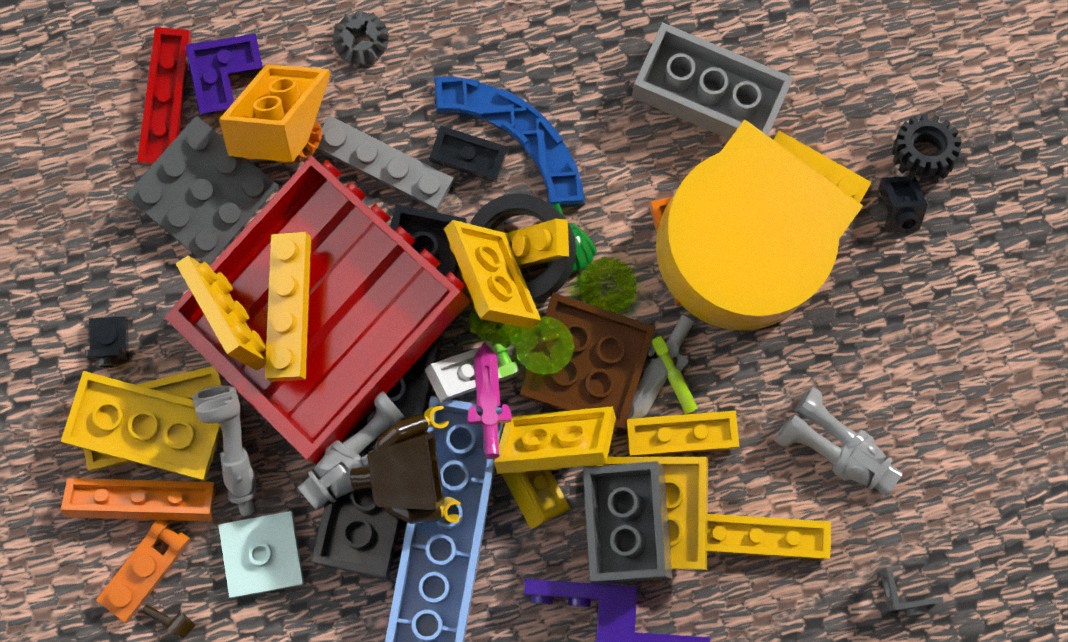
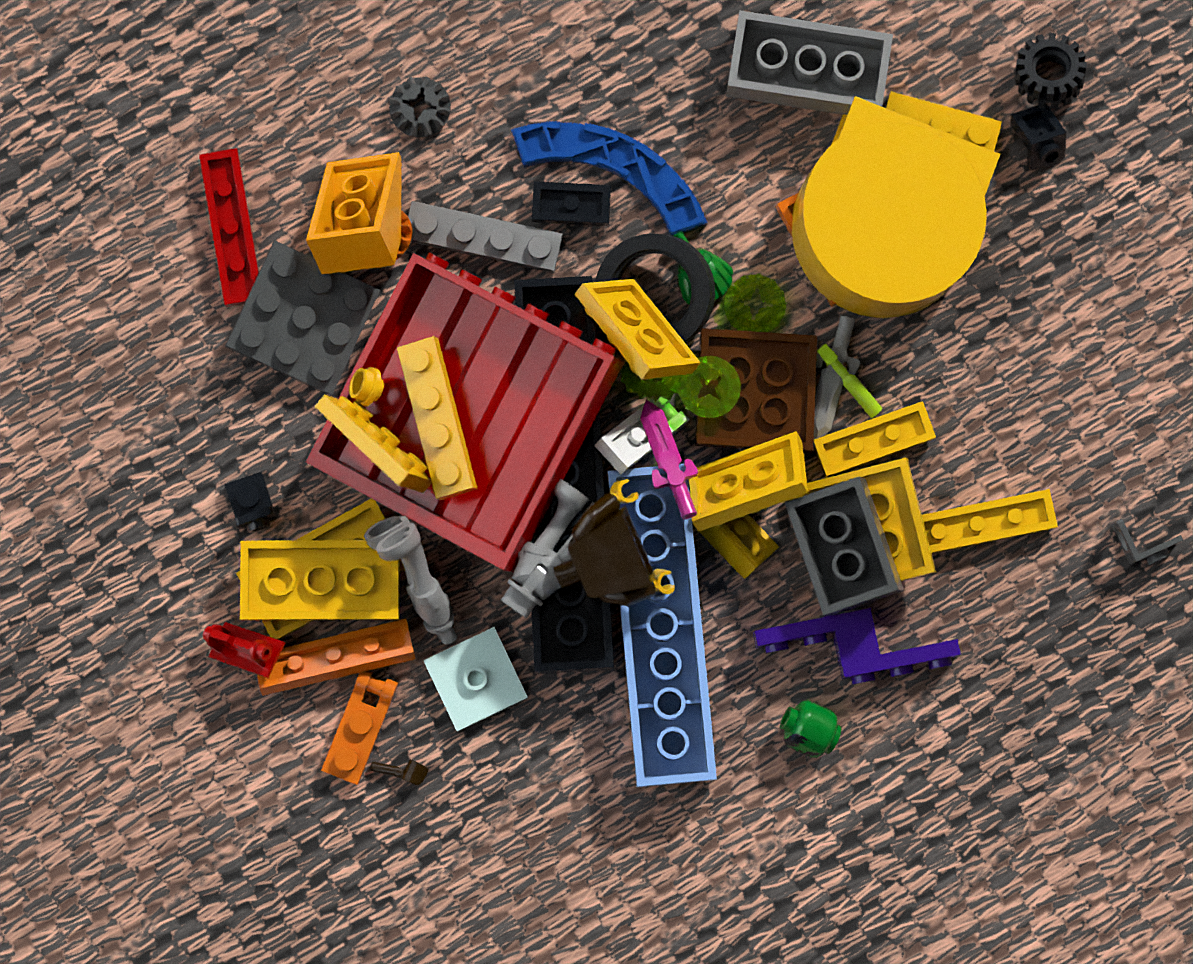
camera: 15 degrees left, 5 degrees up
dark purple plate [185,33,263,116] -> none
yellow plate [505,219,569,269] -> none
light grey piece [774,386,903,496] -> none
none -> red hinge [203,622,285,678]
none -> yellow plate [349,367,384,407]

